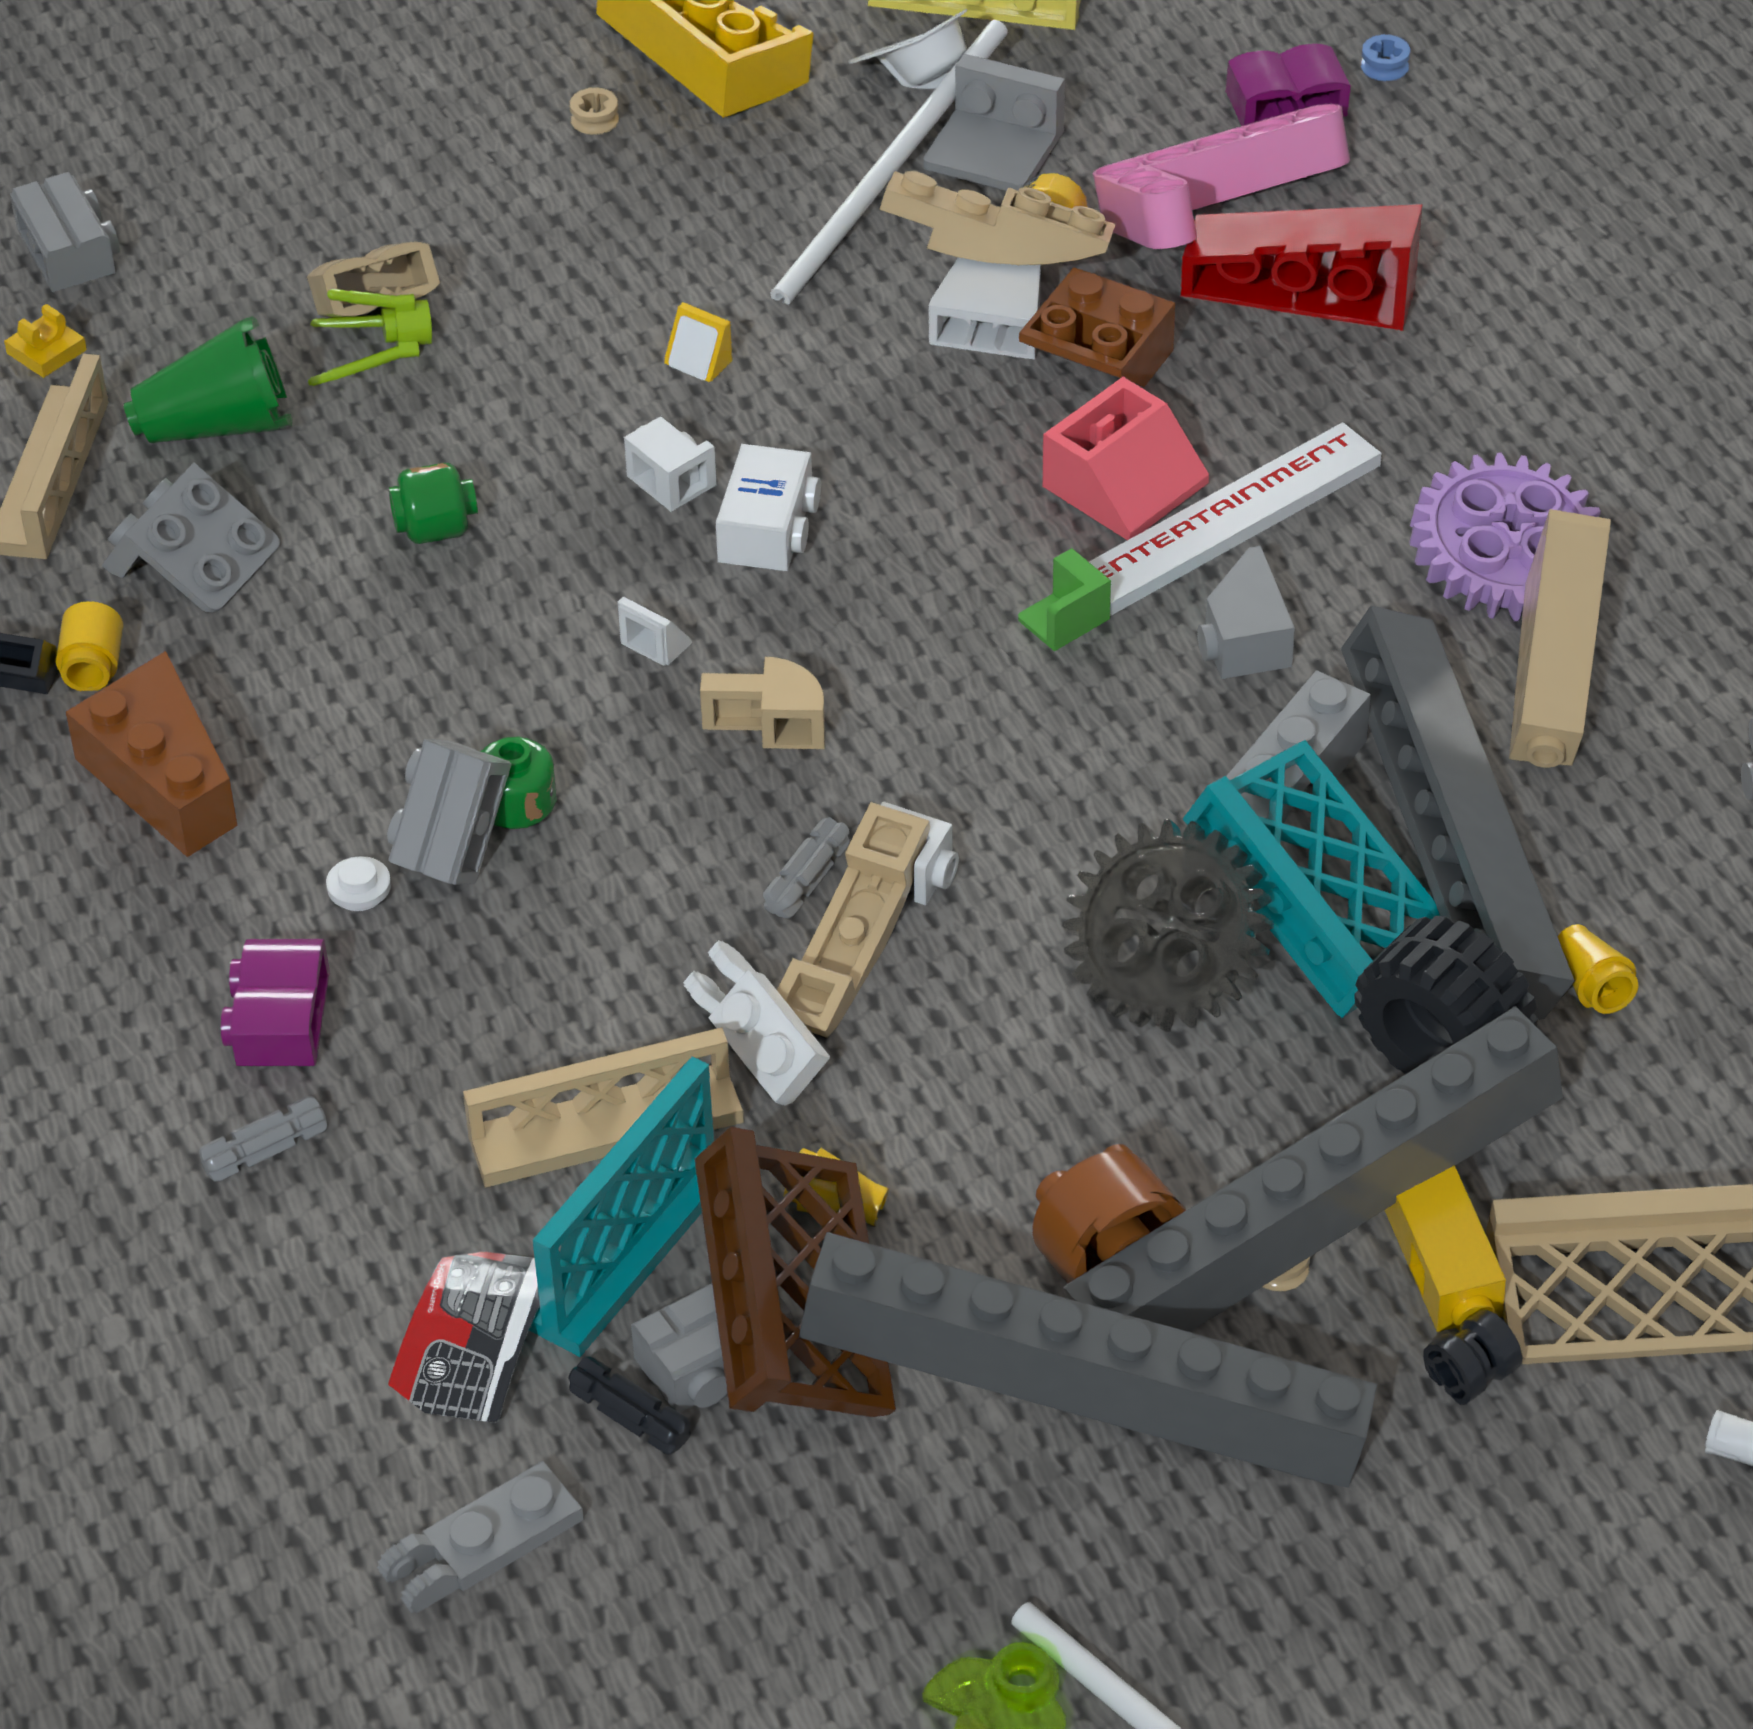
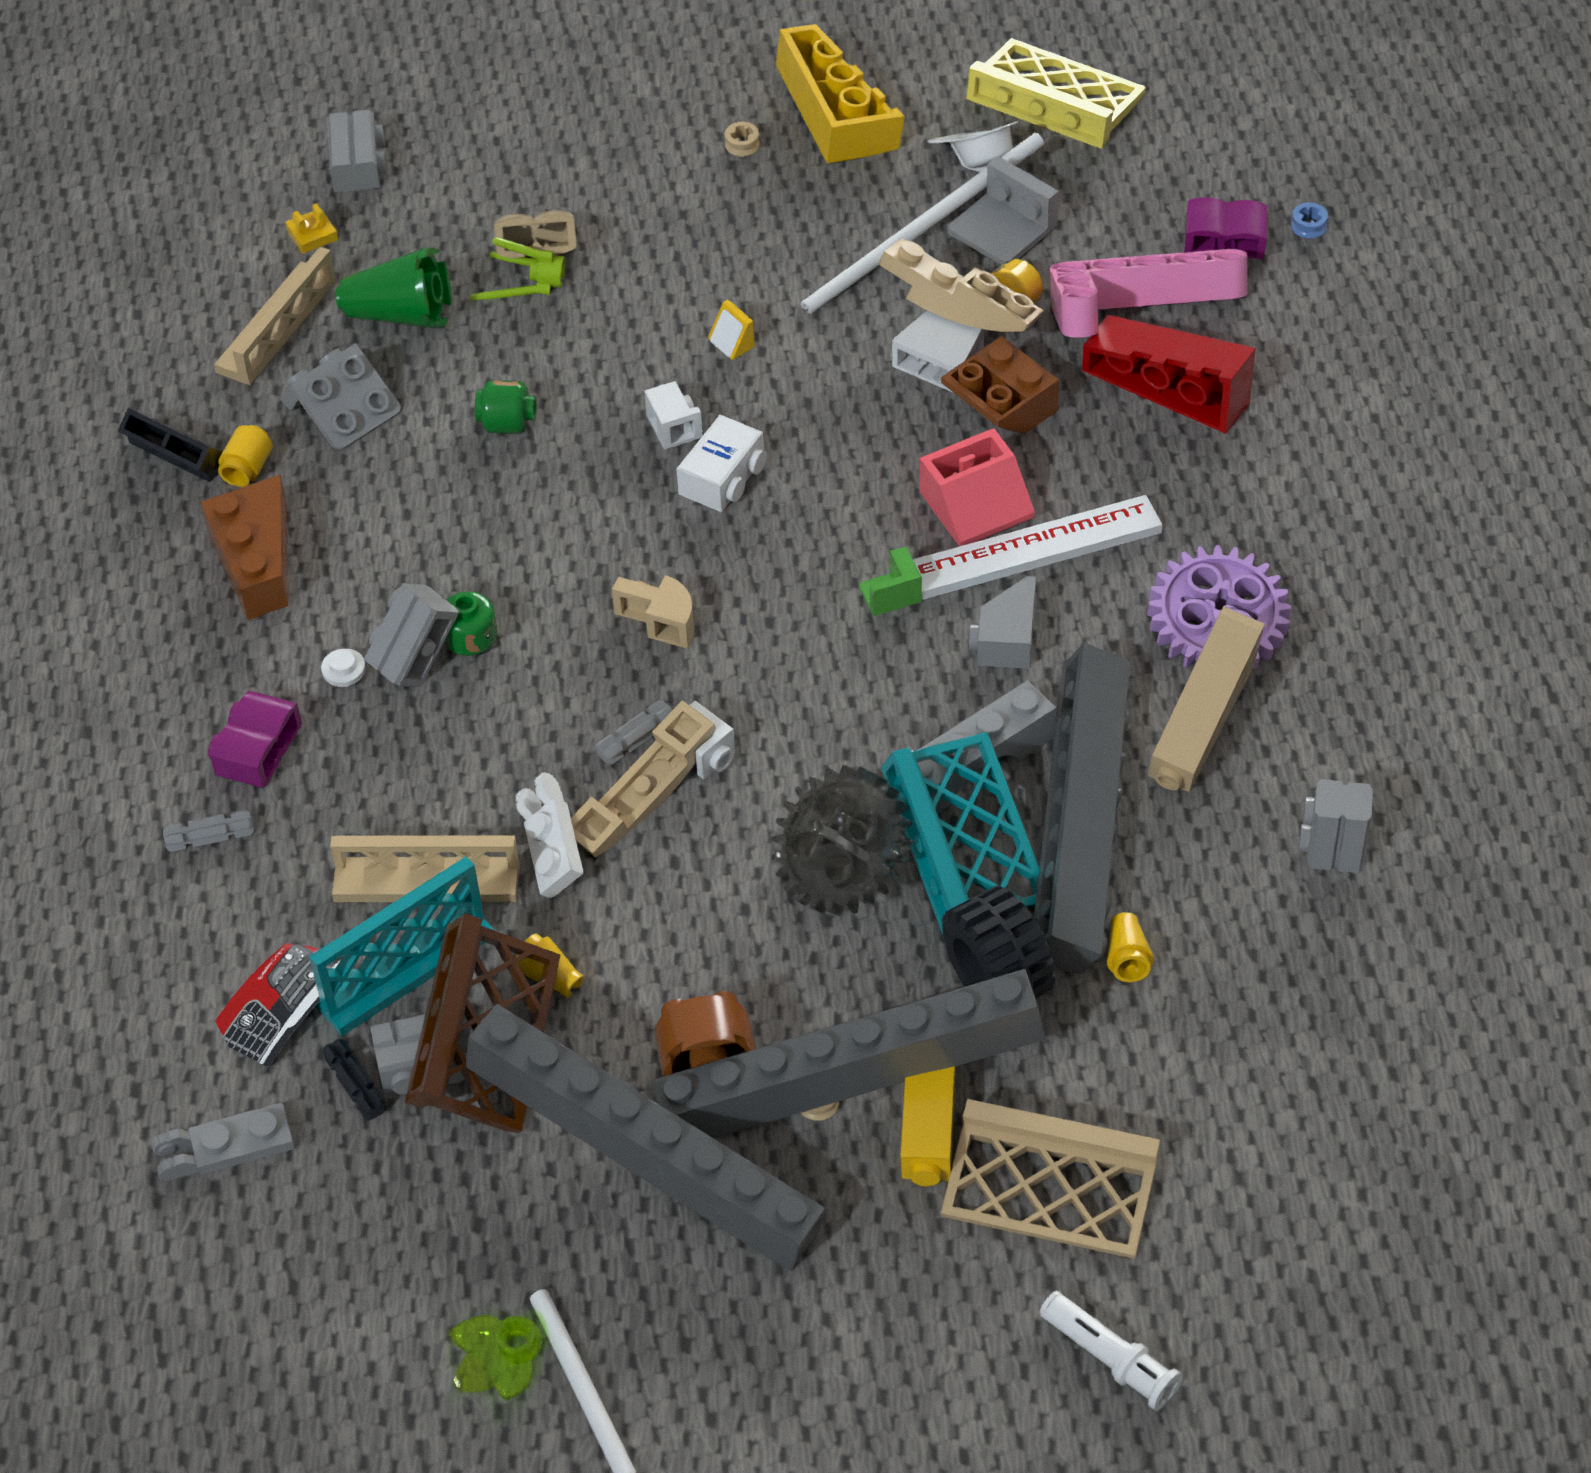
camera: 20 degrees right, 5 degrees up
white slope [618,597,693,666] -> none
black wheel [1423,1310,1523,1405] -> none

